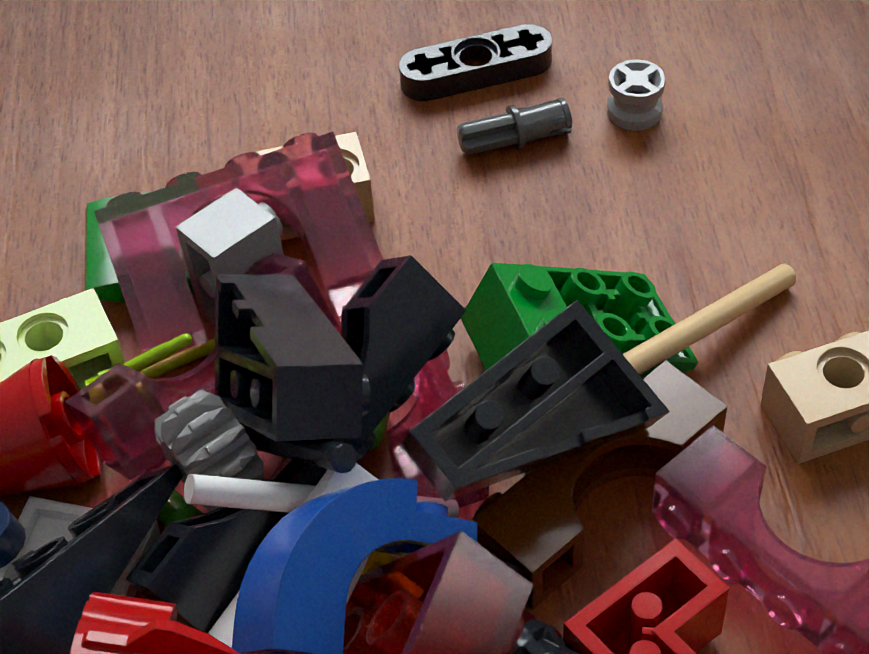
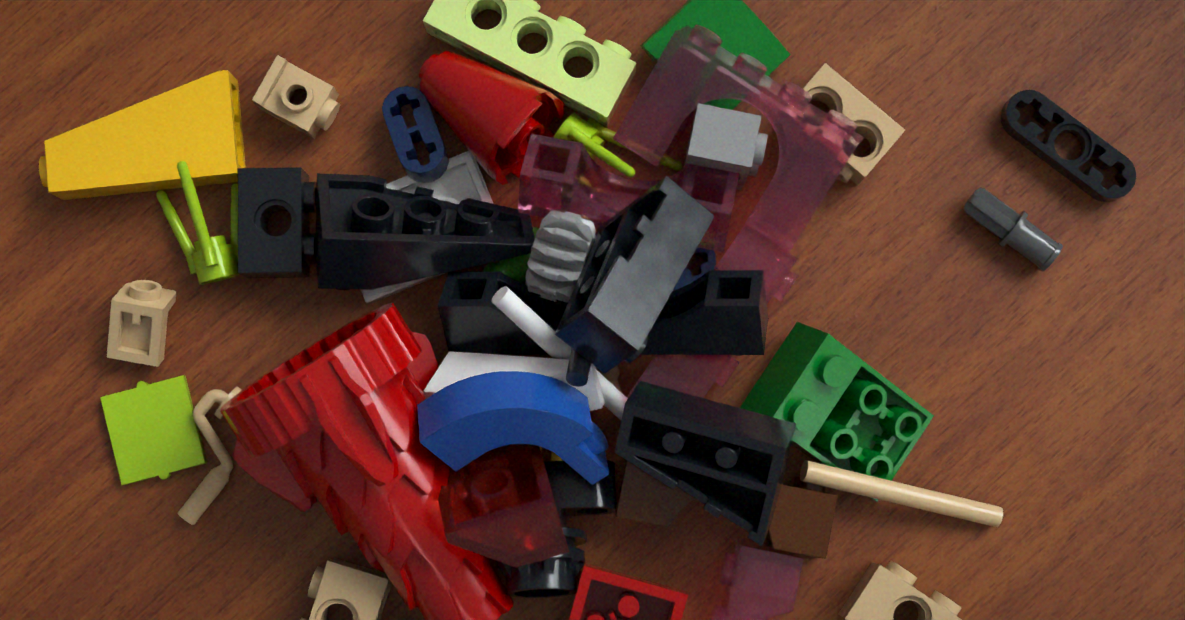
camera: 50 degrees right, 35 degrees up
light grey wheel [607,59,666,131] -> none

